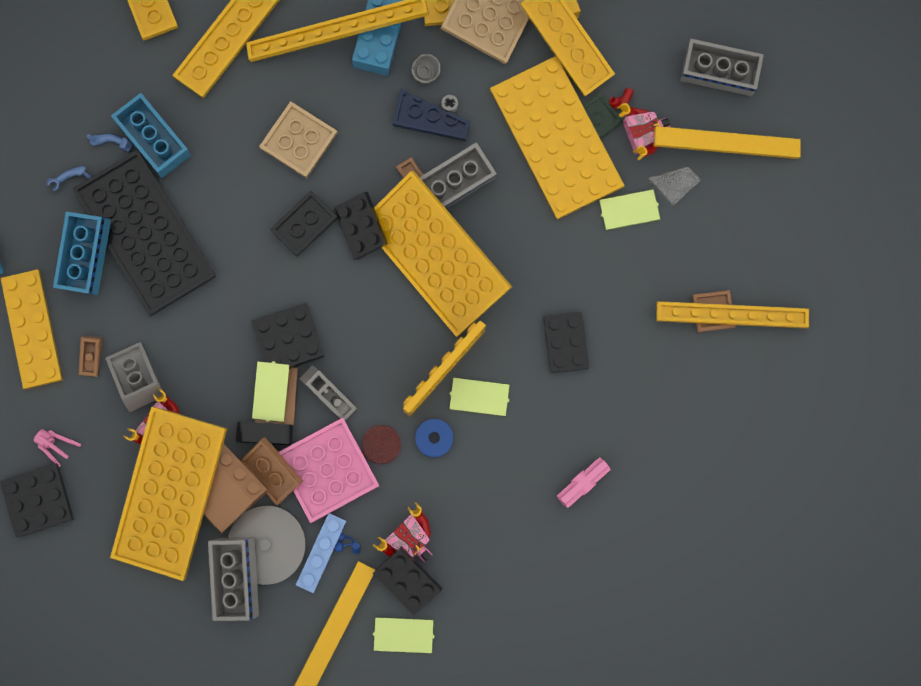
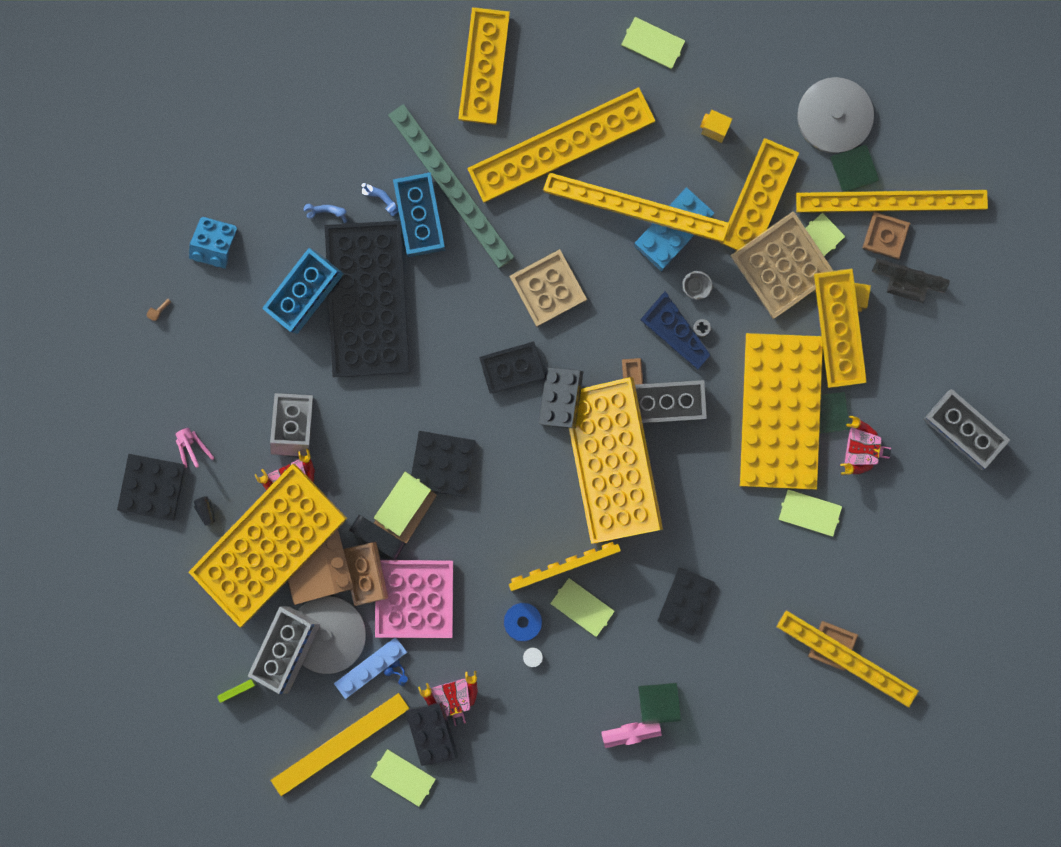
camera: 35 degrees right, 5 degrees up
yellow plate [1,269,63,390] -> none
medium nougat slope [78,335,103,377] -> none
light grey slope [299,365,357,420] -> none
clear red tile [362,425,401,464] -> none
red arm [609,88,634,110] -> none
clear wing [648,166,701,206] -> none
yellow tile [654,126,801,159] -> none
none -> black cone [193,496,215,526]
none -> lime tile [217,679,257,703]
none -> sand green plate [388,104,514,269]
none -> white tile [523,648,543,667]
none -> clear green tile [638,683,681,725]

